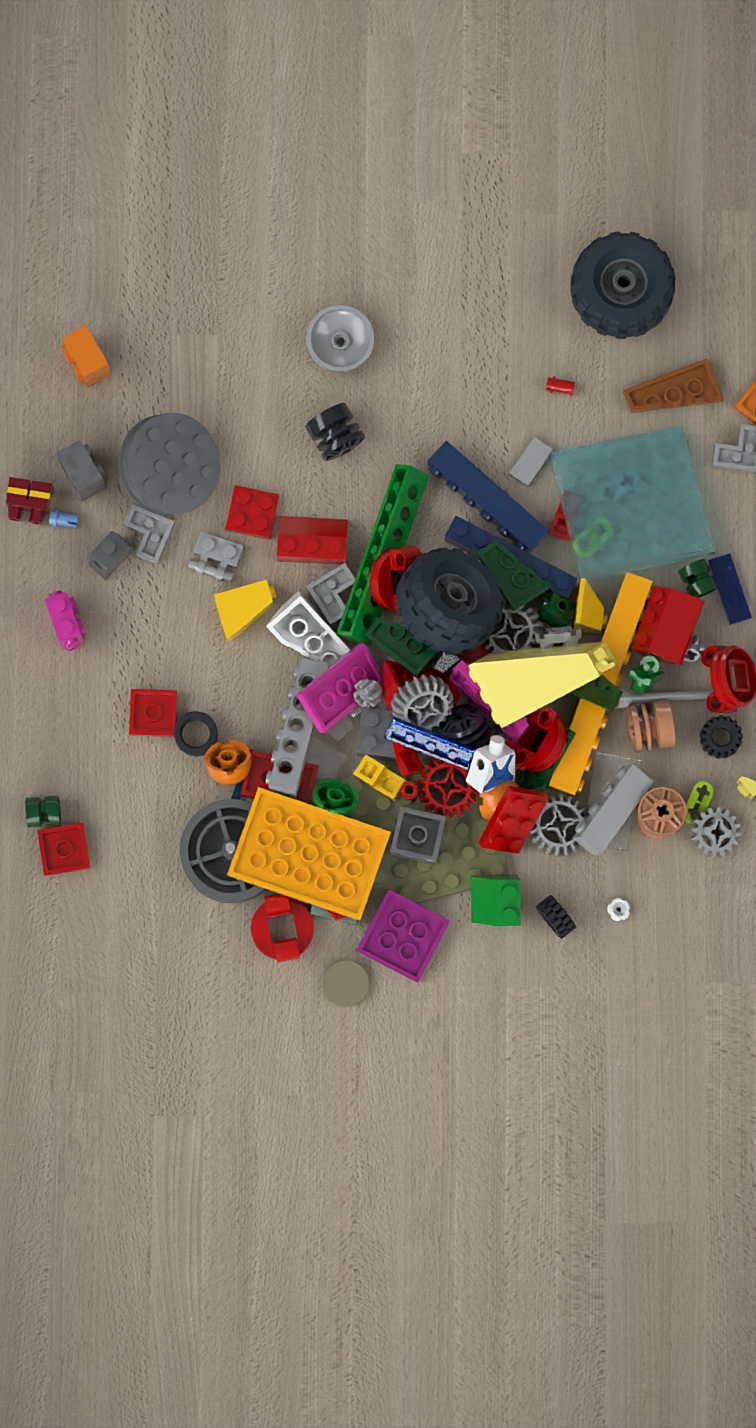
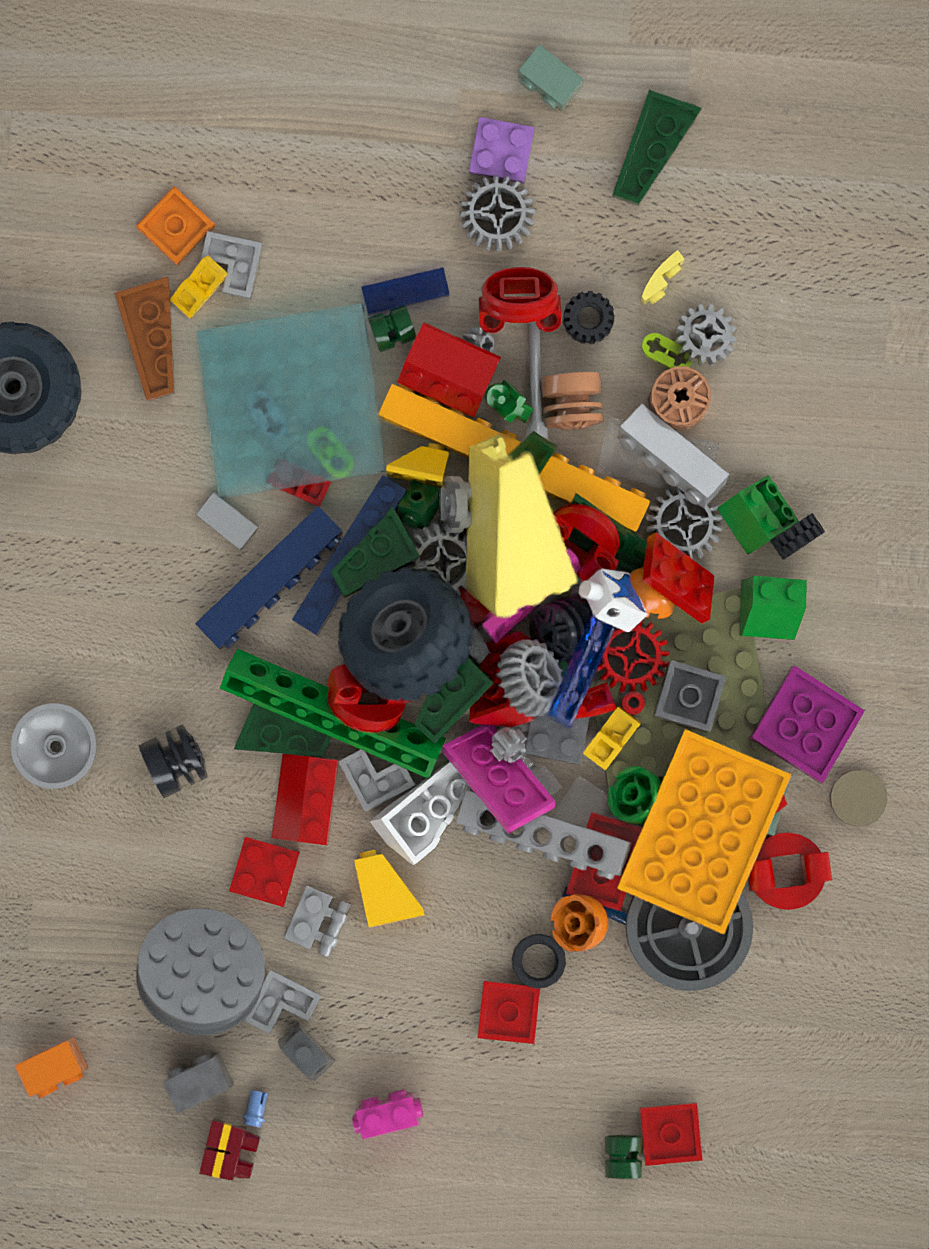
camera: 80 degrees left, 5 degrees up
red pin [546,376,575,396] -> none
white plate [607,898,630,921] -> none
none -> yellow slope [170,255,228,319]
none -> dark green wing [234,703,332,757]
none -> green slope [717,475,799,555]

